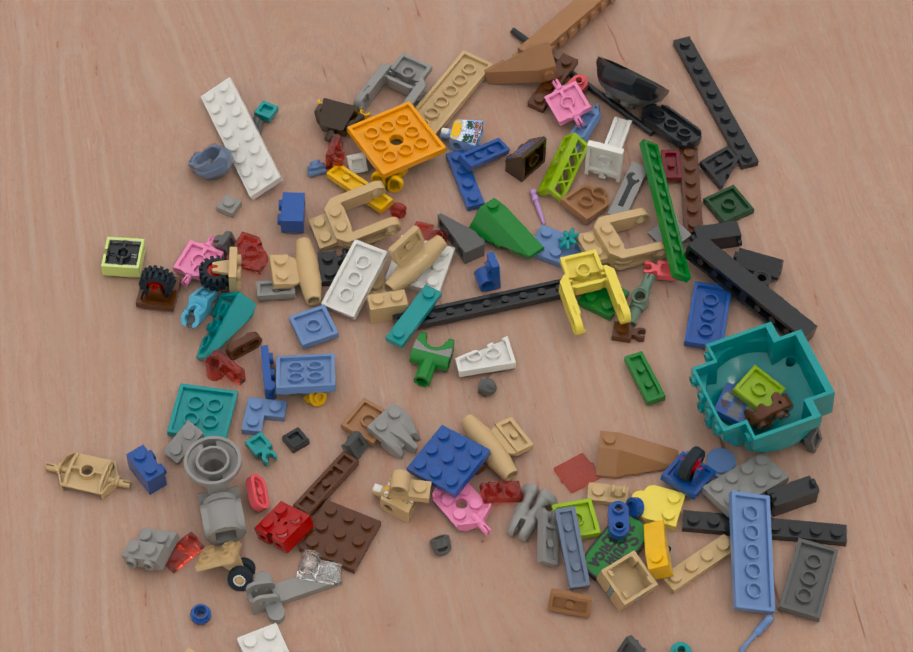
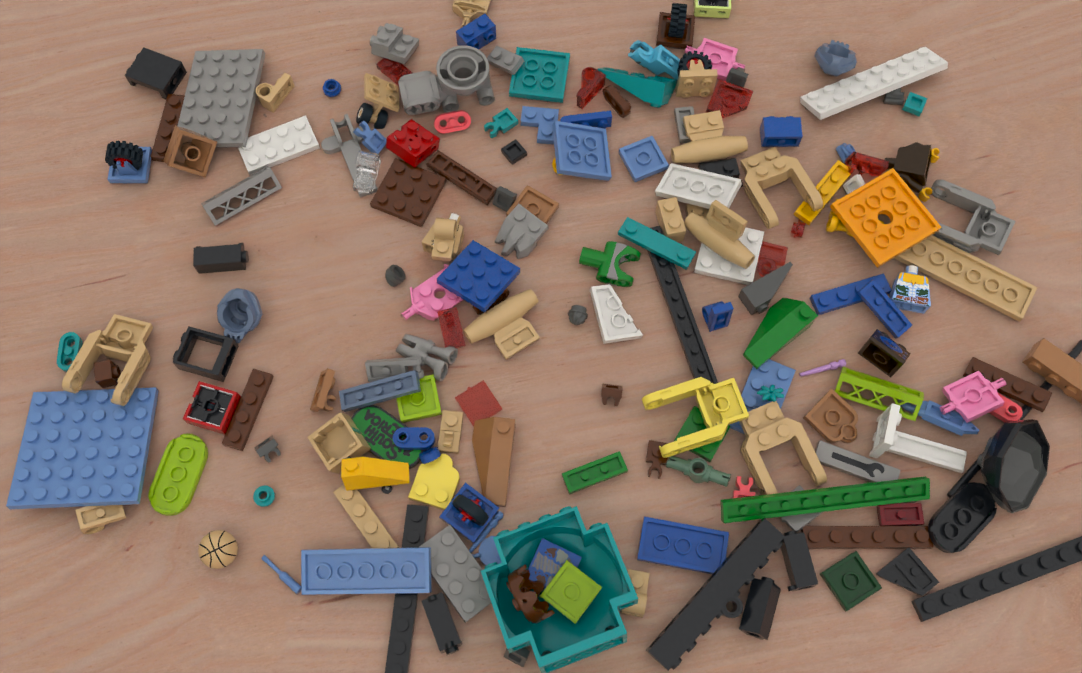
camera: 90 degrees right, 15 degrees up
light grey plate [216,195,242,218] -> none
medium nougat wedge [484,39,559,84] -> none
dark grey plate [778,538,839,622] -> none
none -> medium blue plate [353,121,387,156]
none -> reddish brown tile [601,384,623,406]

